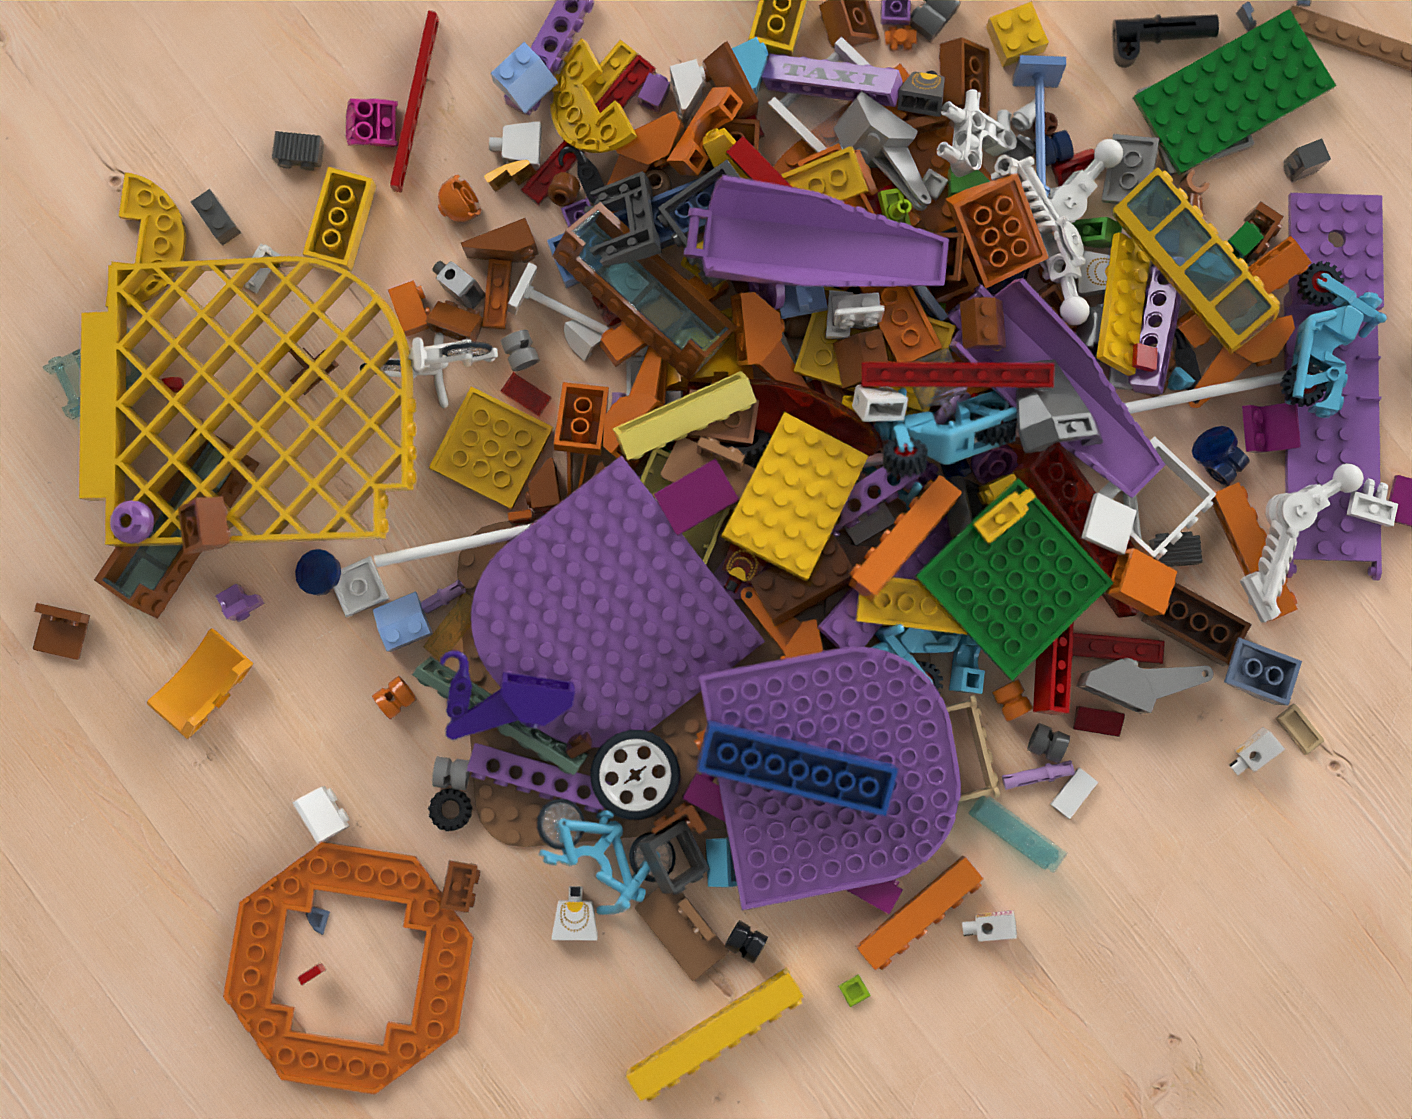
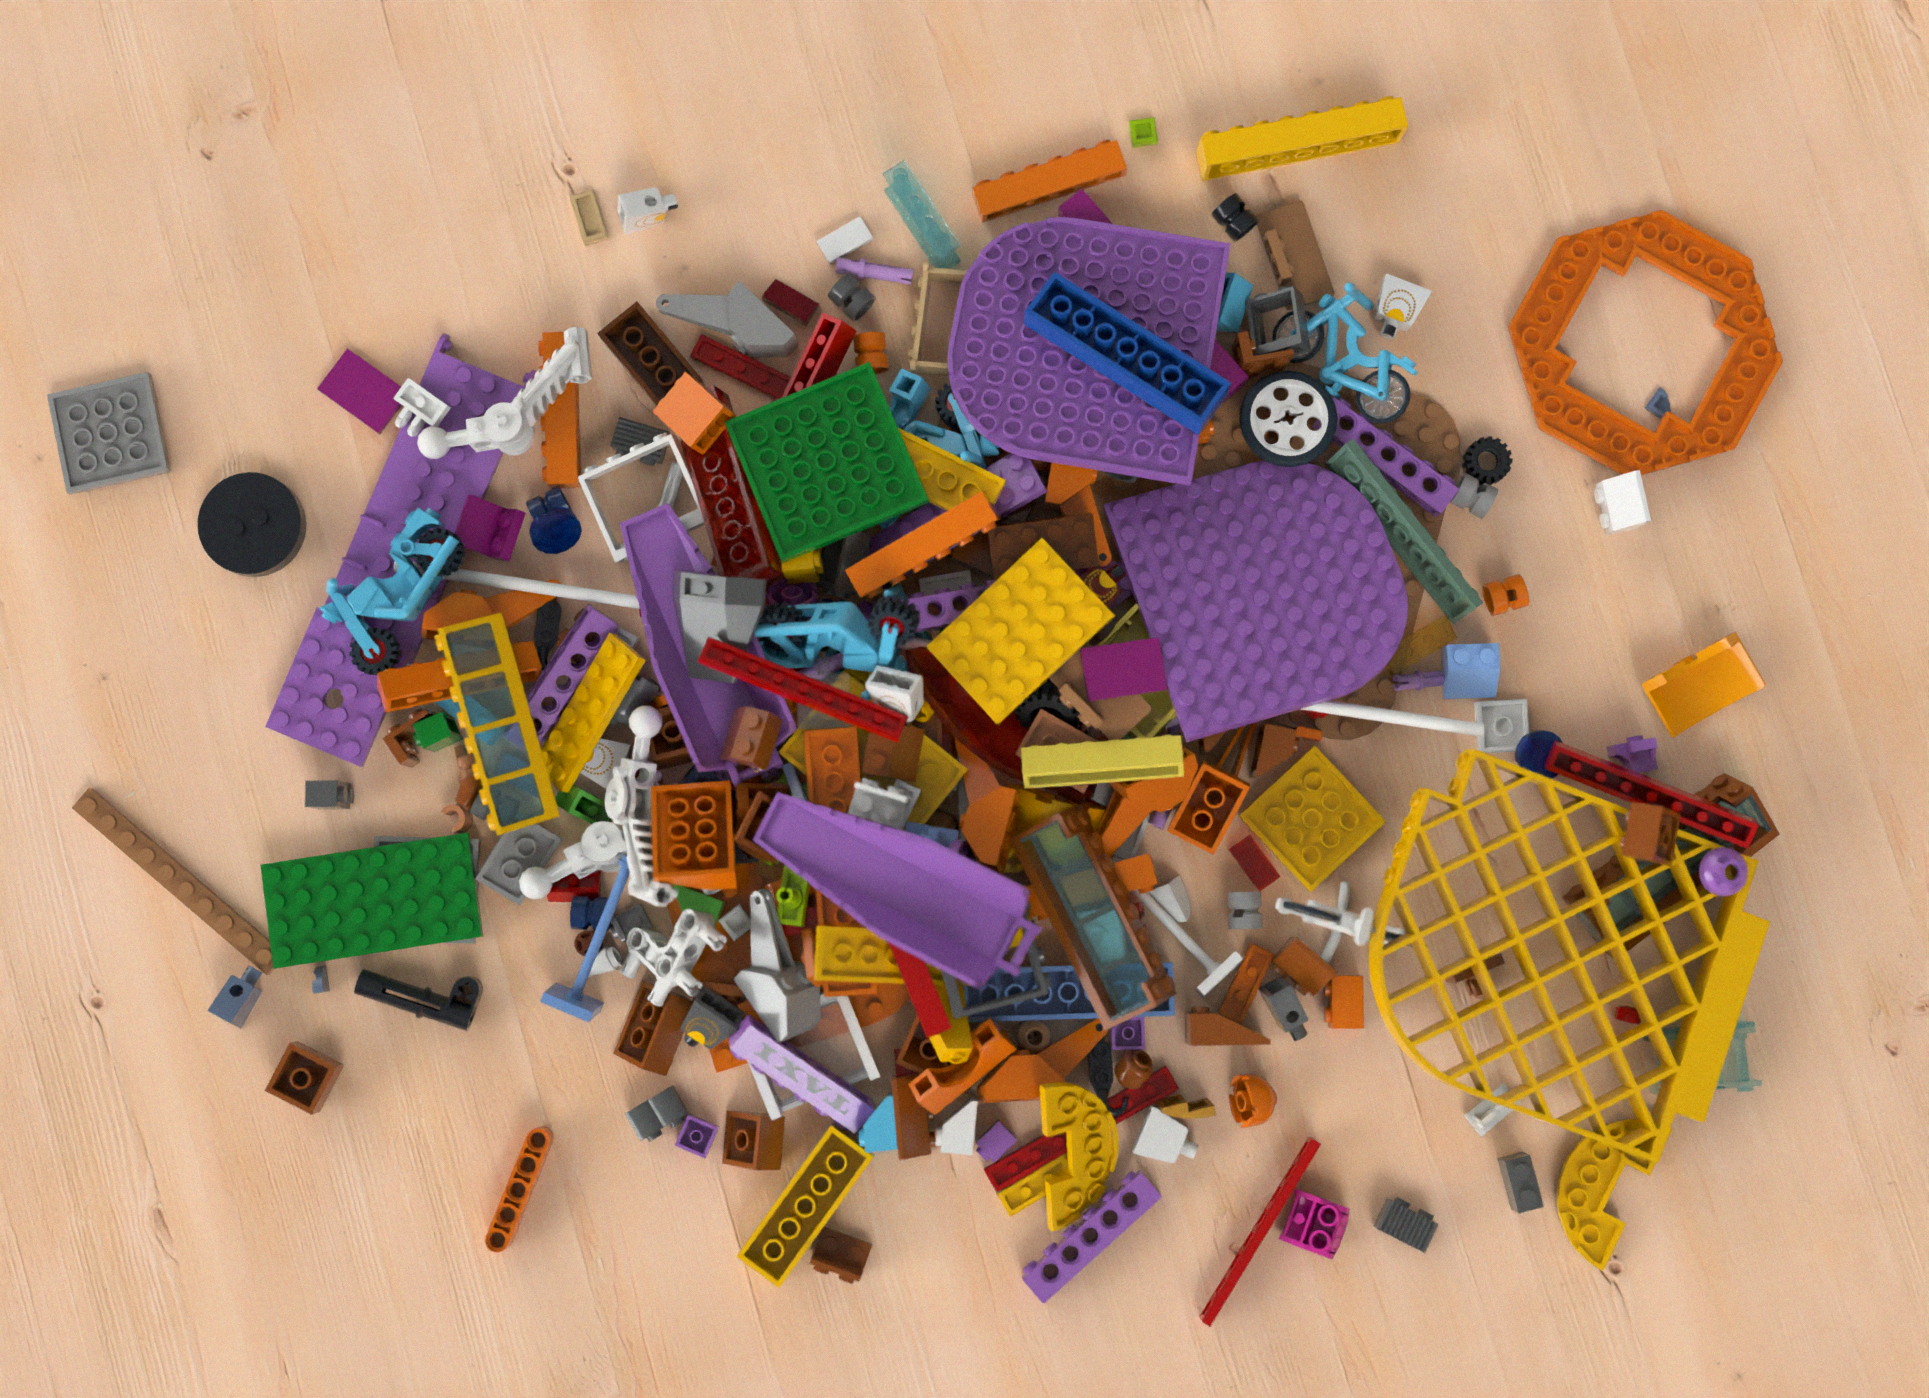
camera: 155 degrees left, 0 degrees up
dark orange bracket [33,603,90,660] -> none
red tile [297,963,326,986] -> none
yellow brick [302,167,377,272] -> none
dark purple slope [440,650,575,740] -> none
dark orange bracket [440,860,480,913] -> none
light blue slope [491,42,558,114] -> none
reddish brown plate [566,732,592,759] -> none
dark grey wedge [584,171,662,266] -> none
orange piece [884,25,917,51] -> none
white torso [962,910,1017,941] -> none
yellow hinge [972,489,1036,543] -> none
yellow brick [986,1,1049,68] -> none
white tile [1081,493,1136,555] -> none
tile [1132,343,1158,372] -> none
medium azure tile [1167,367,1195,390] -> none
sand blue slope [1224,638,1302,706] -> none
none -> red brick [1545,740,1759,849]

